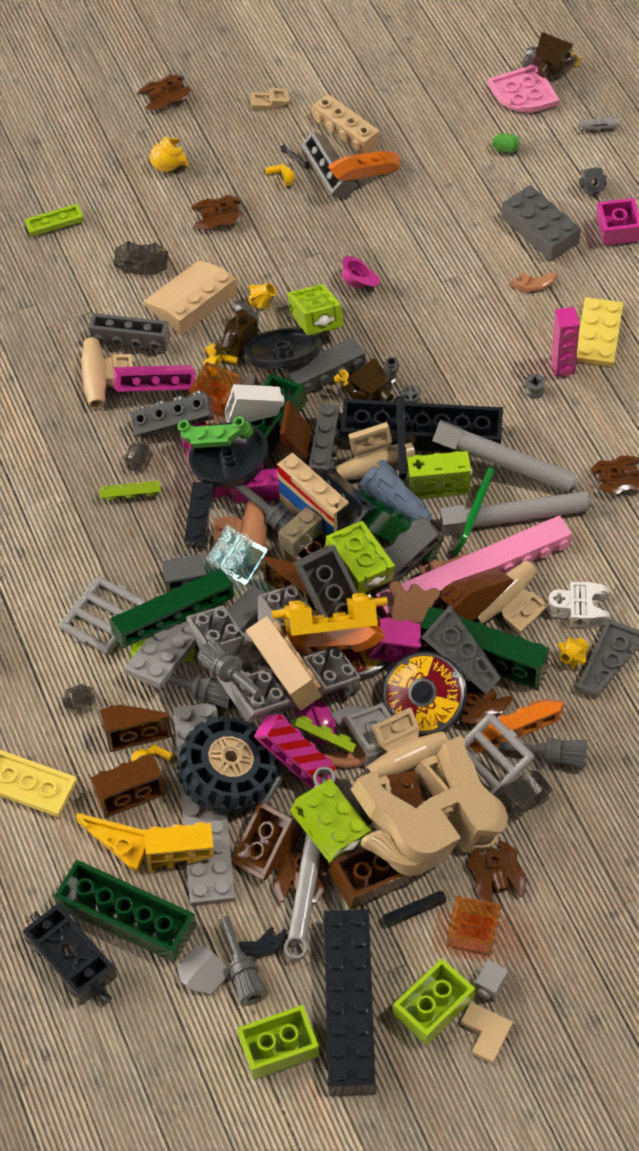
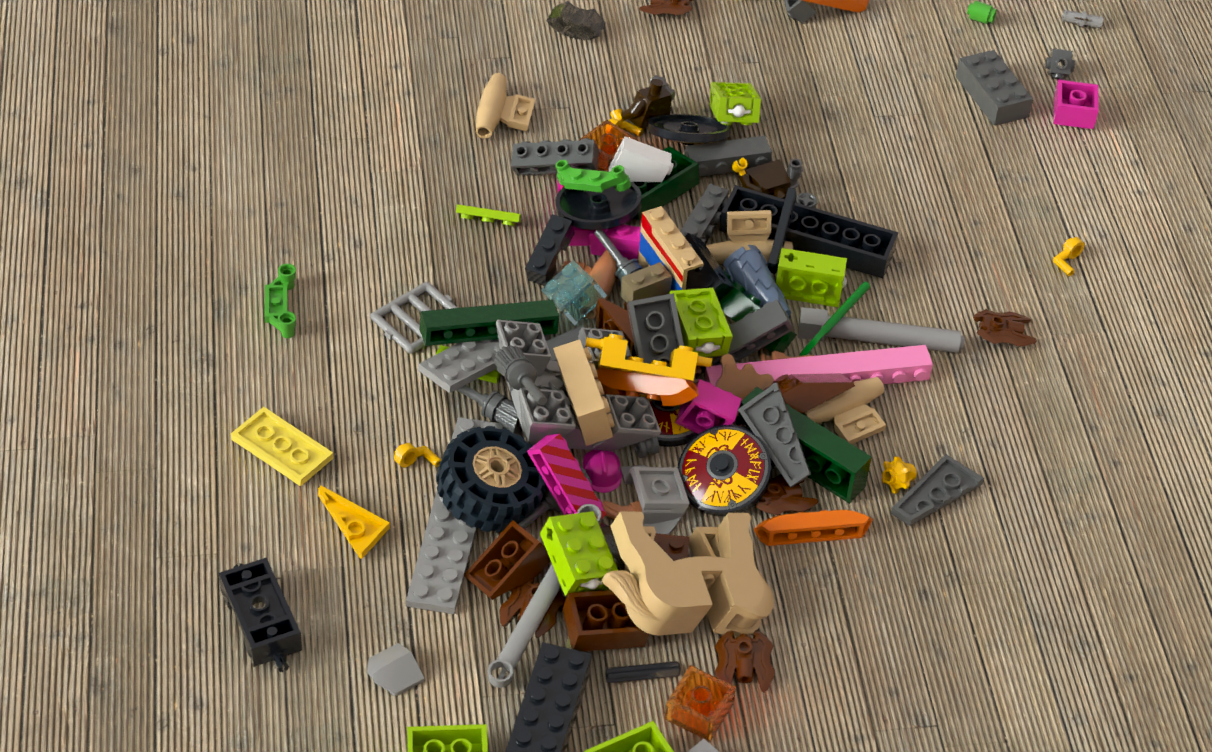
camera: 10 degrees right, 10 degrees down
dark green brick [54,859,197,963] -> none
clear smoke head [62,683,96,715] -> none
dark grey brick [89,313,170,351] -> none
reddish brown brick [91,753,166,819] -> none
reddish brown slope [100,705,173,752] -> none
dark pink brick [113,365,195,392] -> none
clear smoke head [124,441,153,472] -> none
tan slope [143,260,237,335] -> none
yellow wedge [144,822,214,873] -> none
dark grey brick [161,554,206,592] -> none
dark grey piece [220,916,269,1006] -> none
black piece [238,927,287,958] -> none
yellow rock [248,282,276,310] -> none
reddish brown slope [280,401,314,465] -> none
lime plate [290,715,356,752] -> none
dark pink piece [342,256,380,289] -> none
tan plate [365,708,448,777] -> none
light grey brick [432,420,578,492] -> none
light grey bar [464,713,534,797] -> none
clear smoke brick [493,770,553,820] -> none
dark grey piece [498,737,587,768] -> none
nougat piece [511,273,558,293] -> none
dark grey wheel [525,374,545,399] -> none
white piece [547,582,610,628] -> none
dark pink brick [551,307,580,377] -> none
light yellow plate [576,297,623,367] -> none

